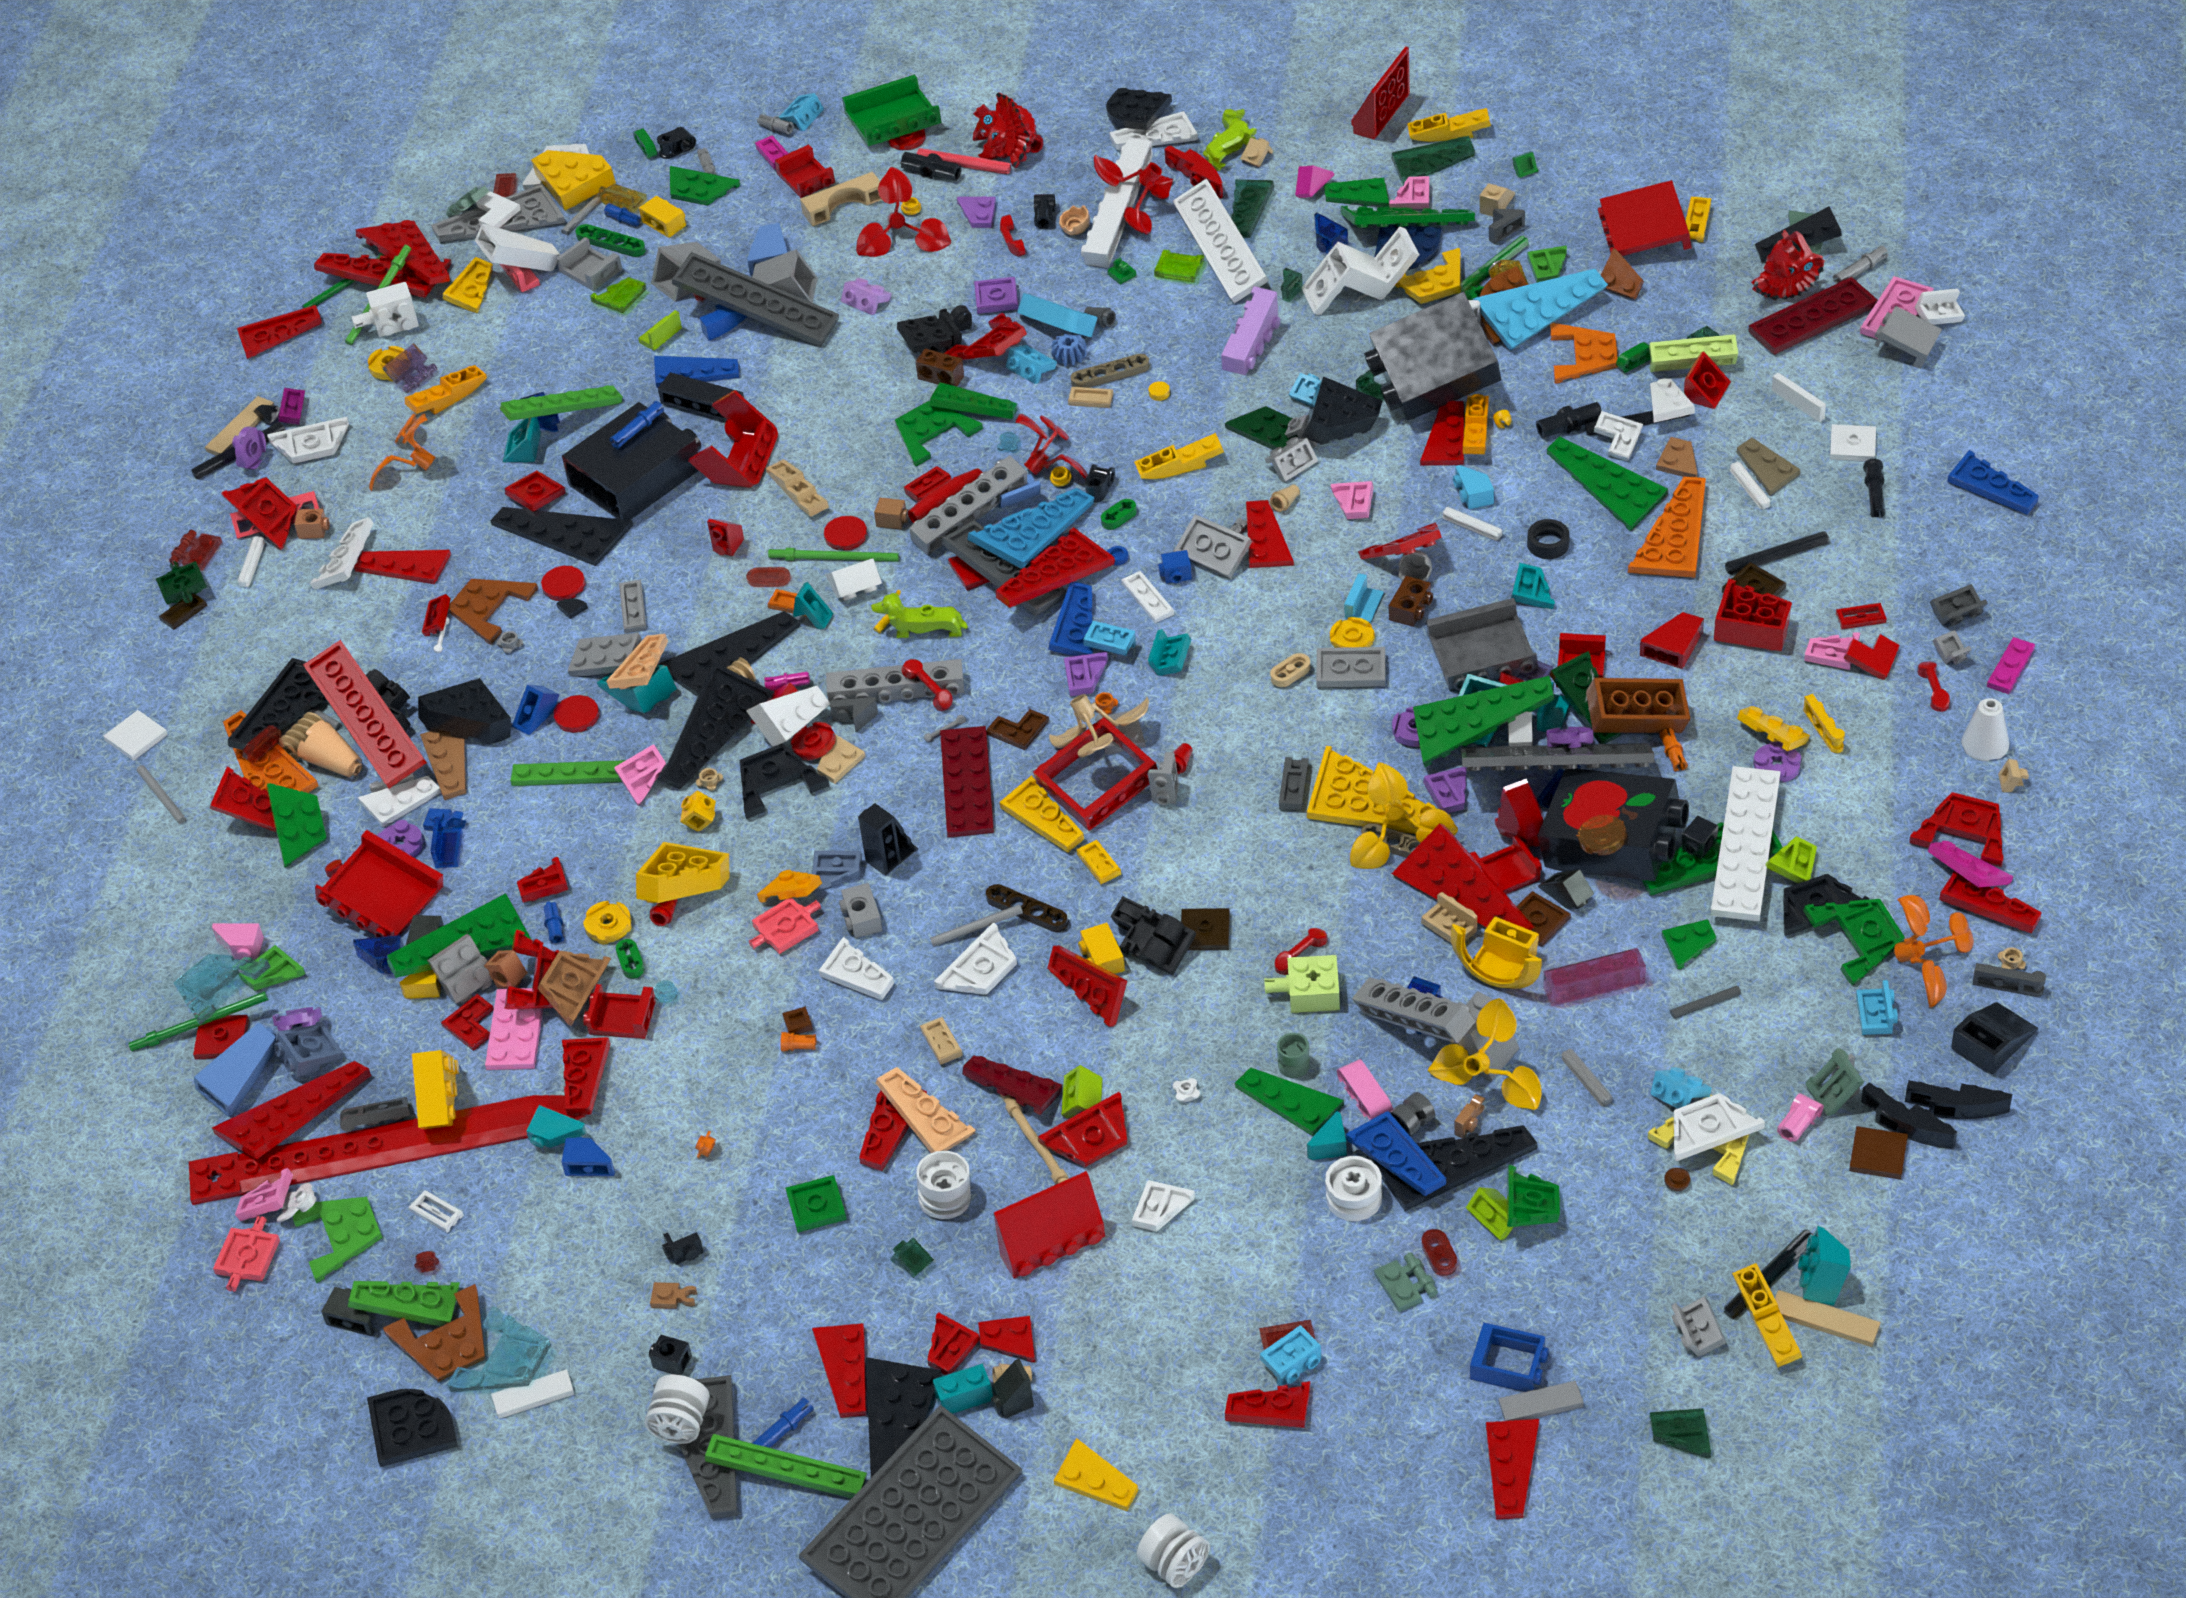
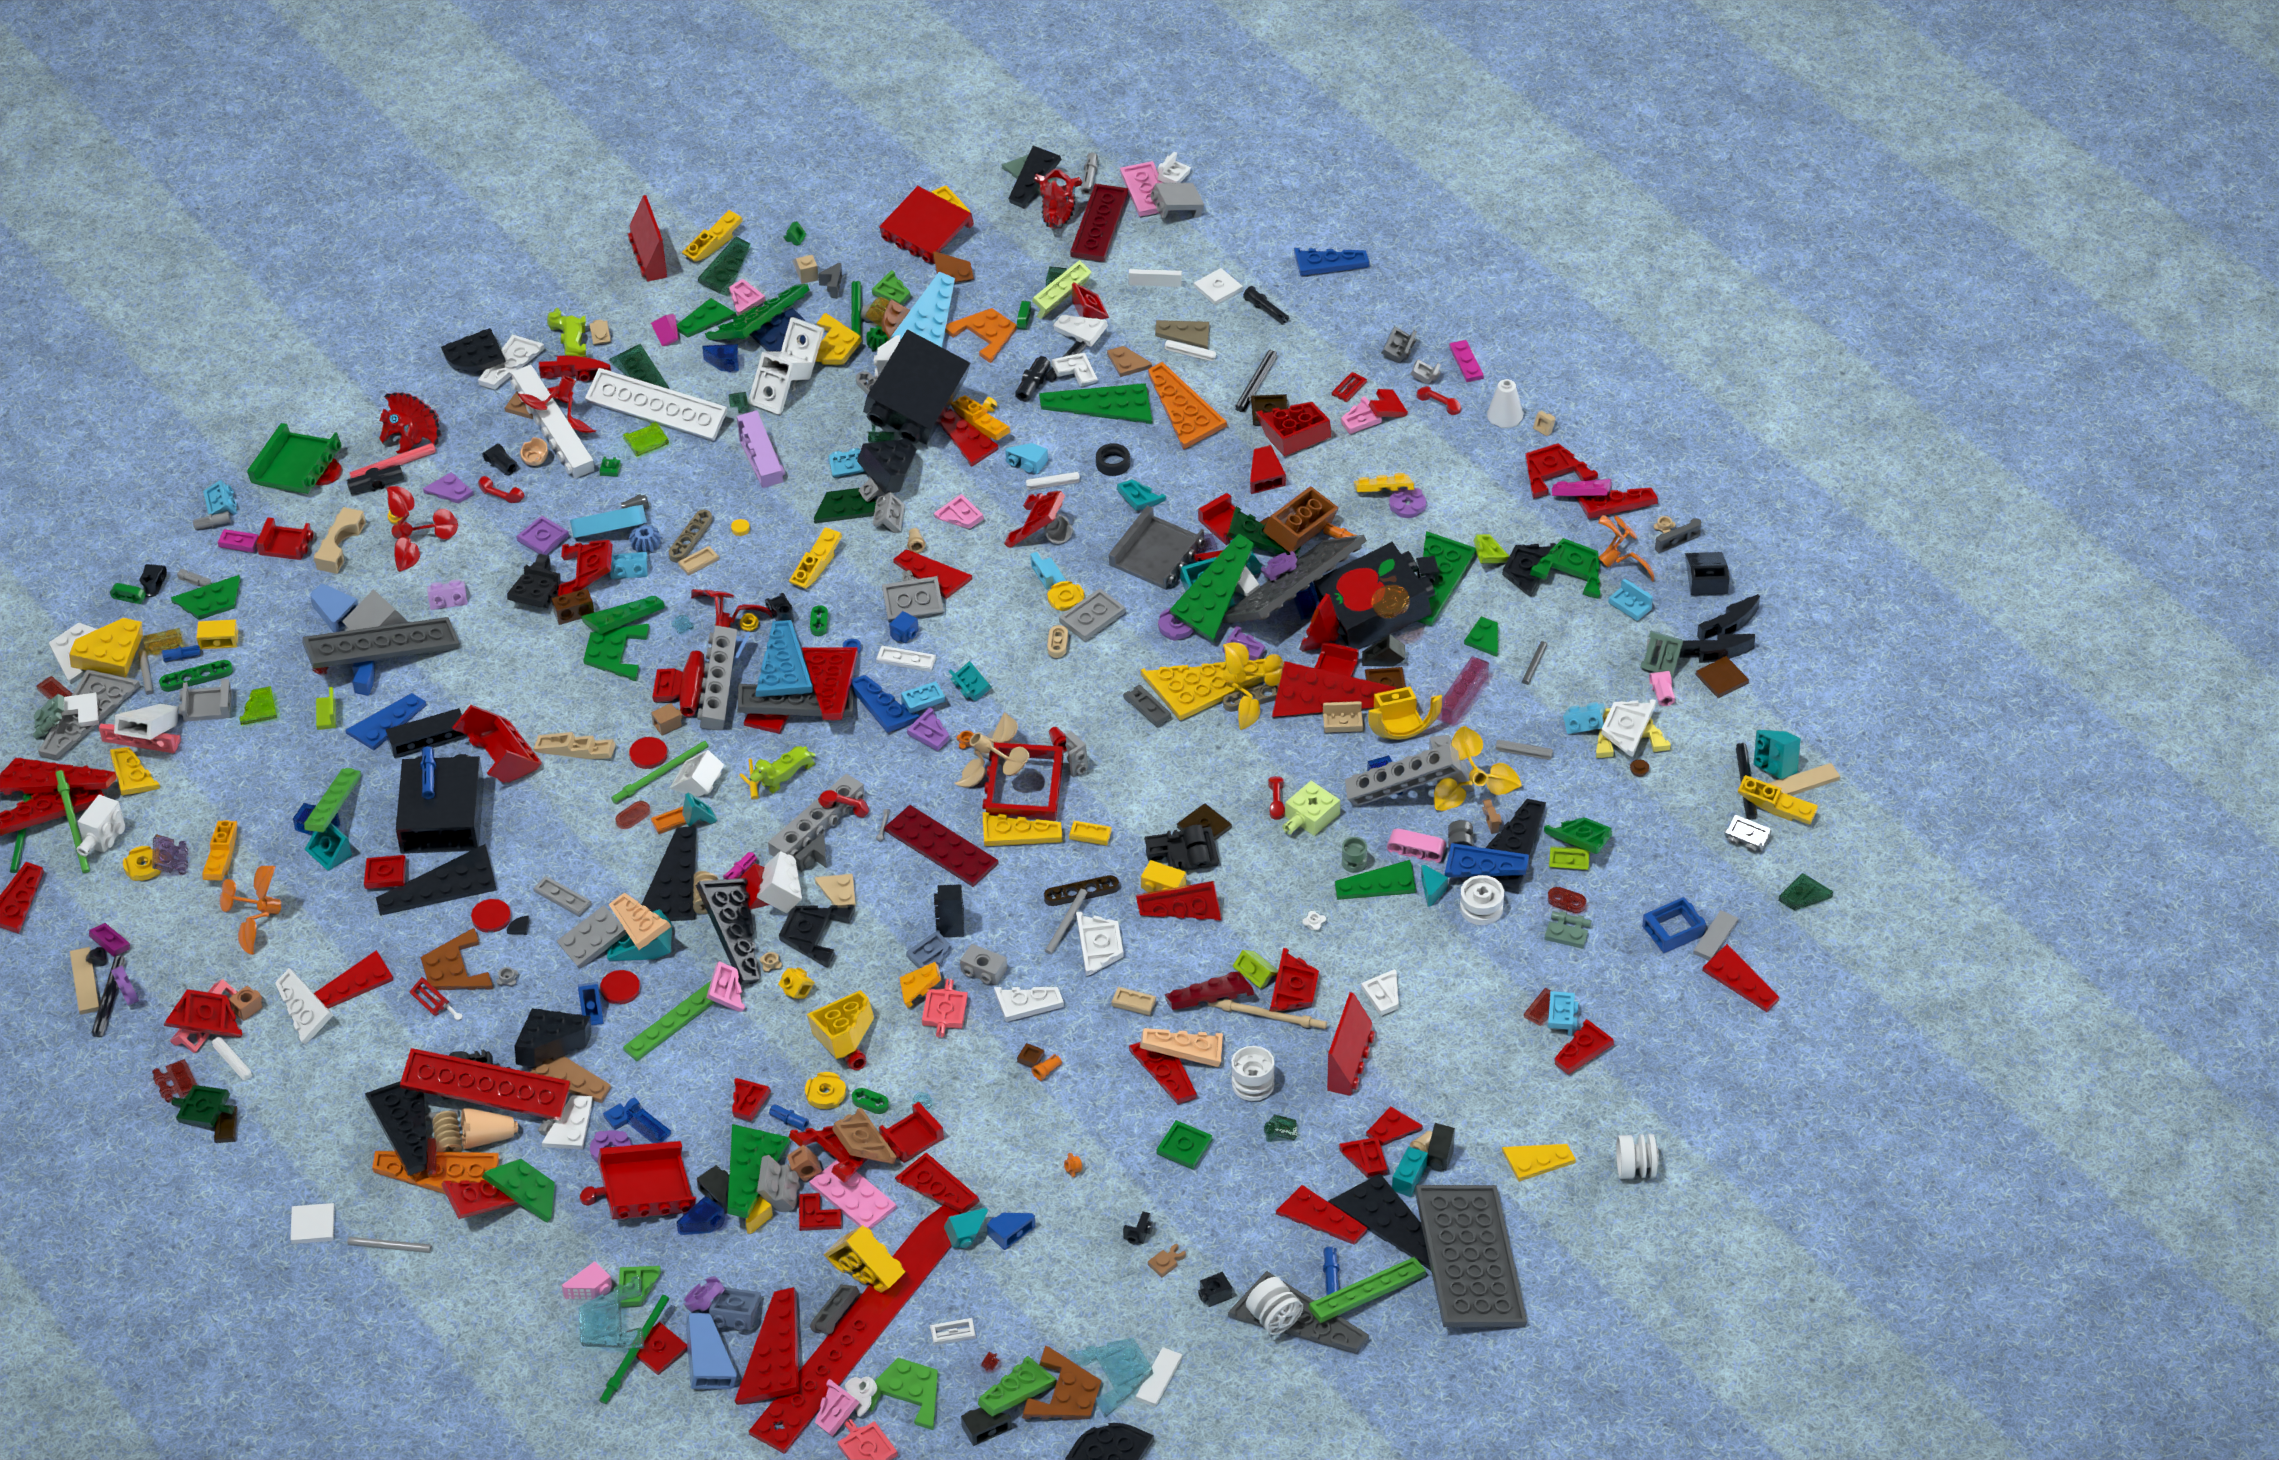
camera: 50 degrees left, 0 degrees up
white wing [267,417,349,464] -> none
light grey slope [651,242,721,302] -> none
red slope [707,519,744,556] -> none
red tile [791,722,836,761] -> none
reddish brown tile [986,709,1049,750] -> none
reddish brown brick [1388,576,1433,627] -> none
white plate [1711,766,1780,922] -> none
yellow plate [1803,694,1845,753] -> none

